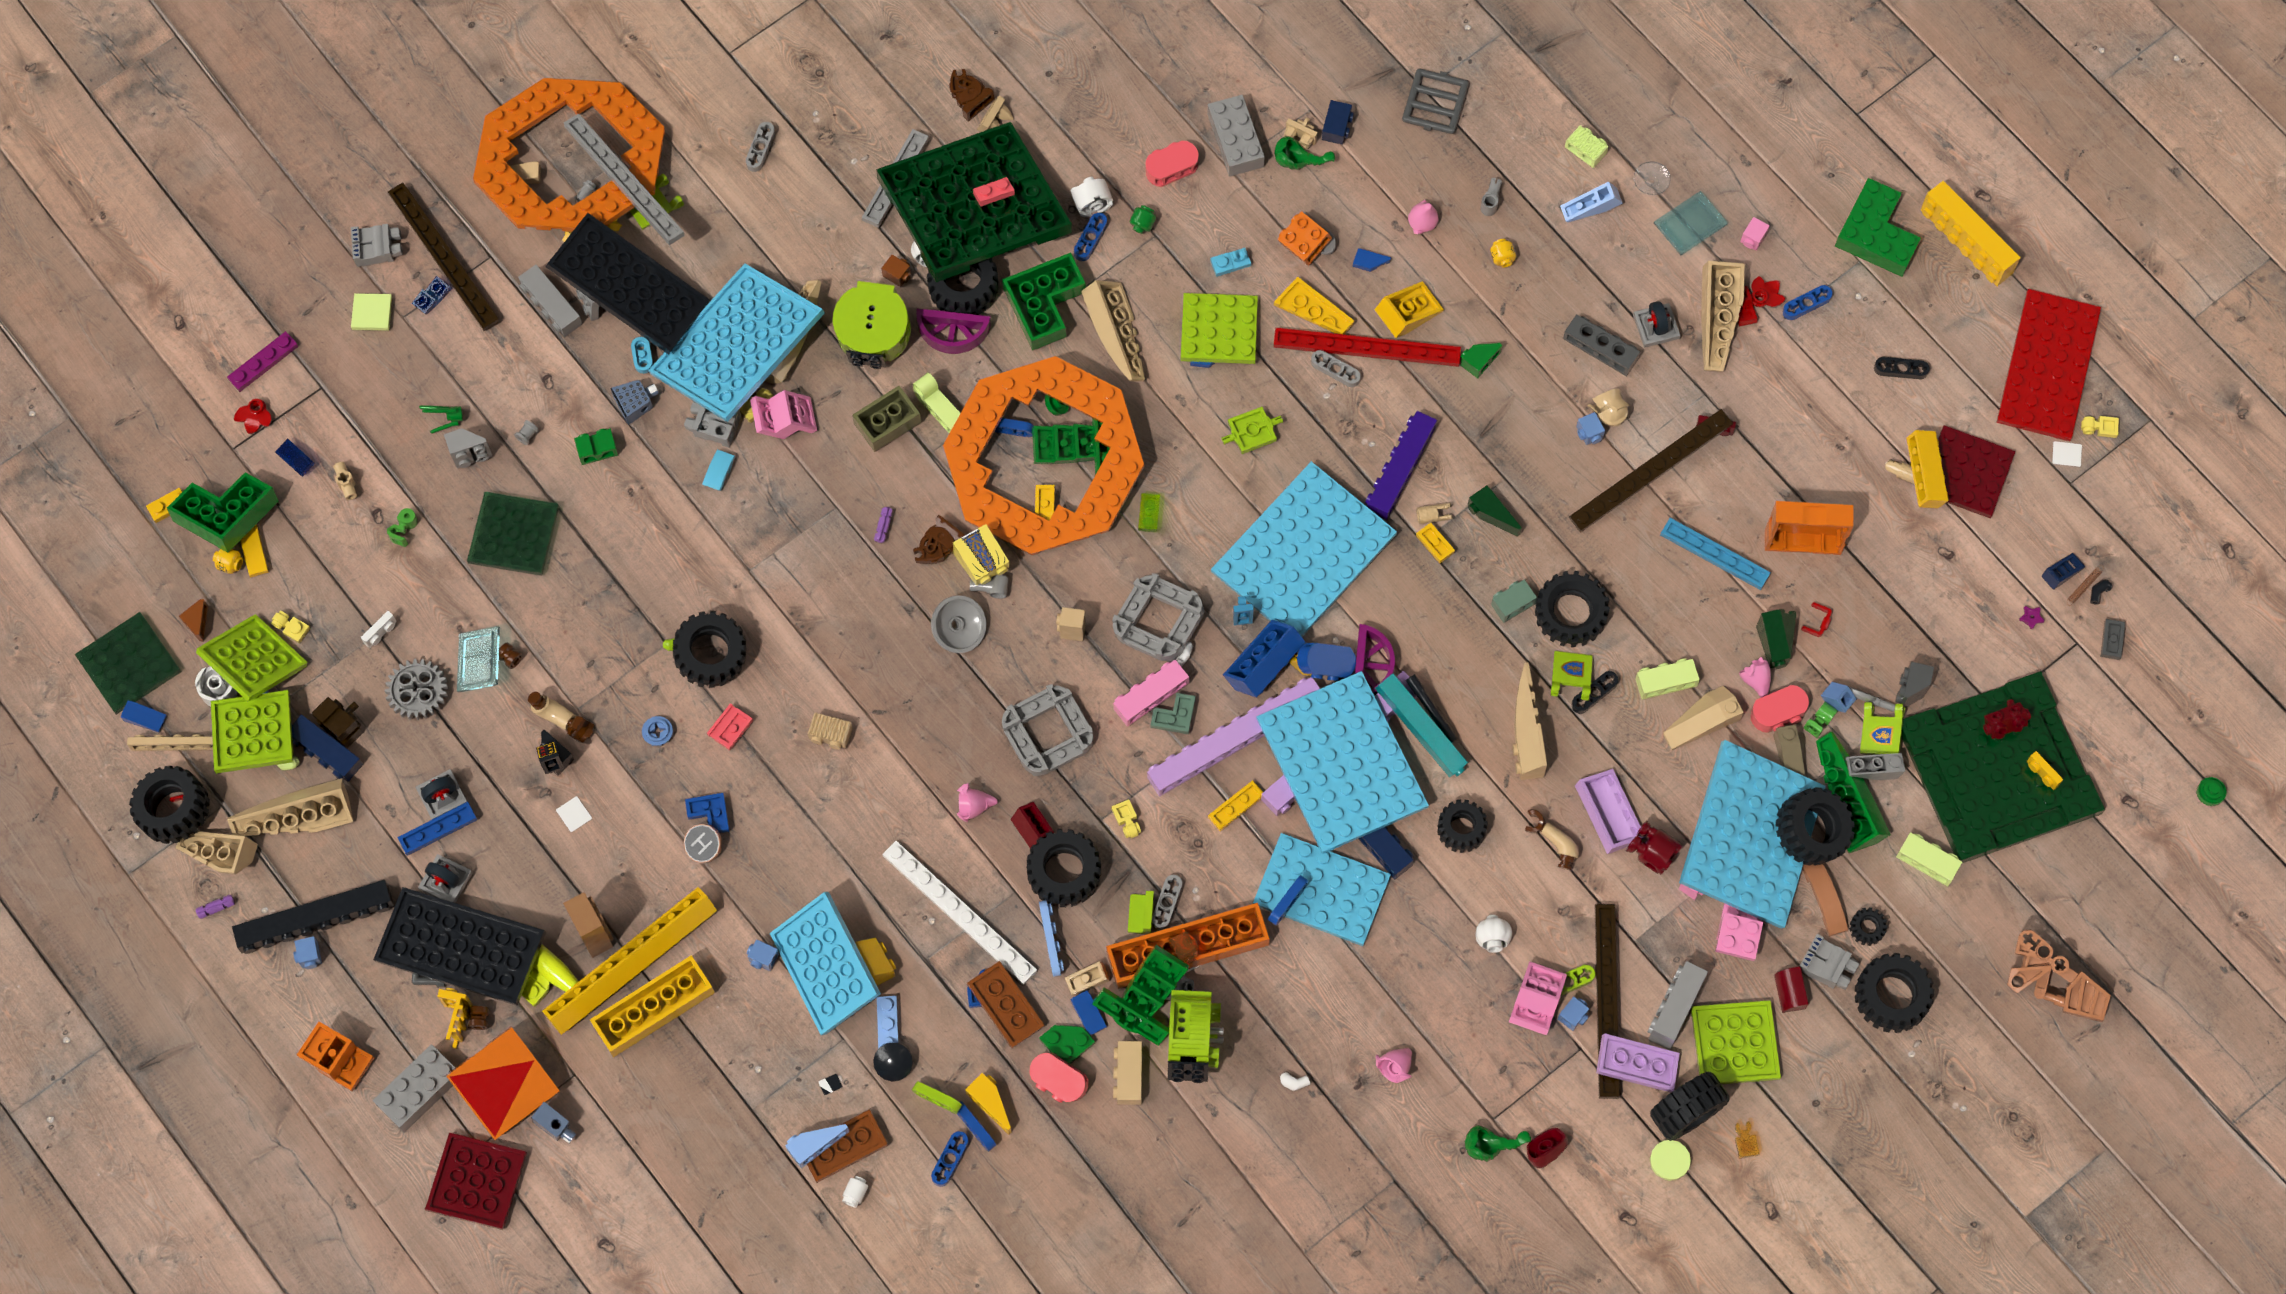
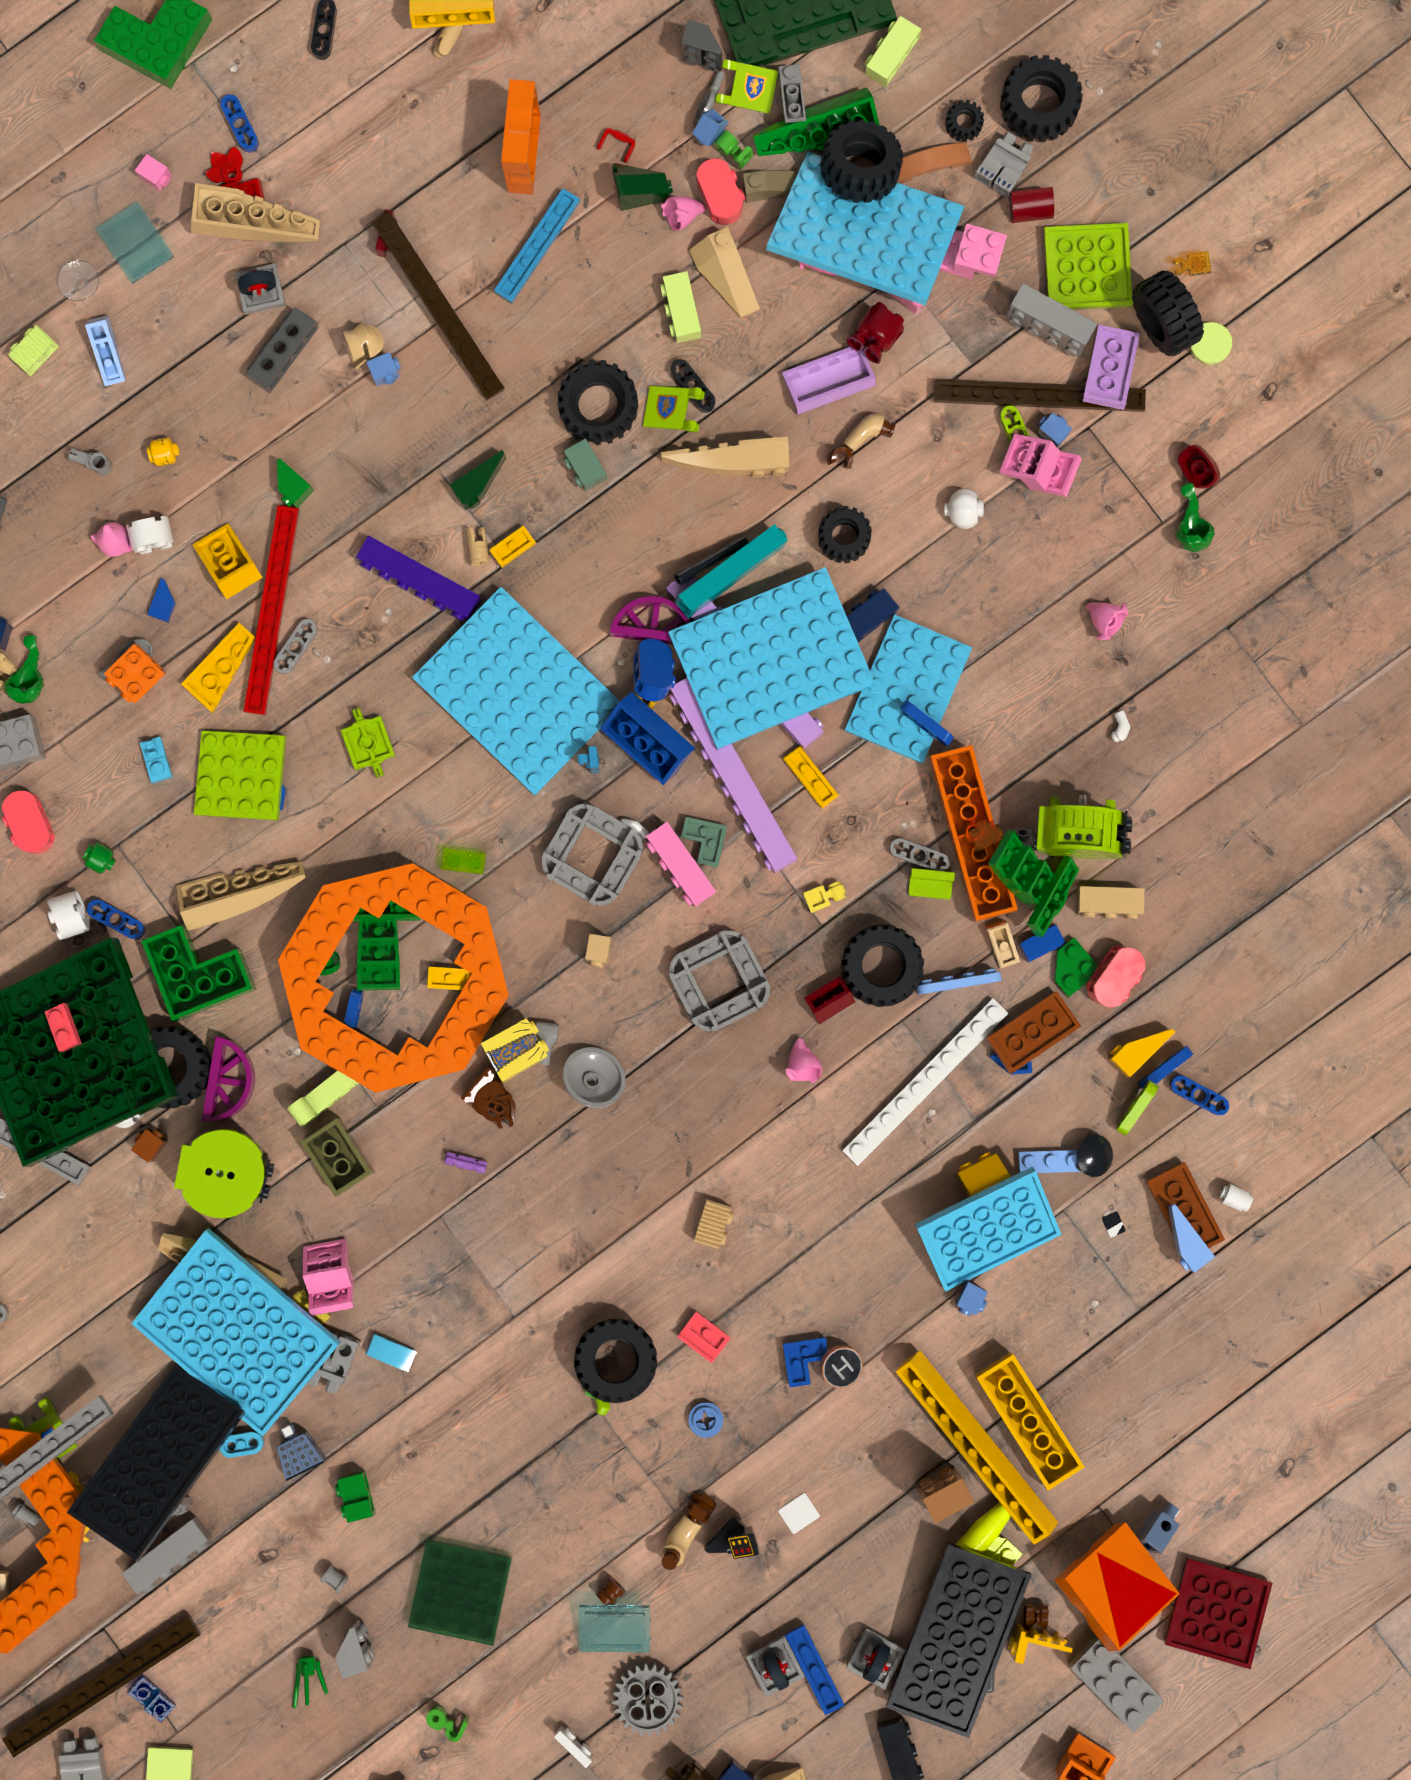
camera: 85 degrees left, 15 degrees up
none -> white brick [126,516,174,555]

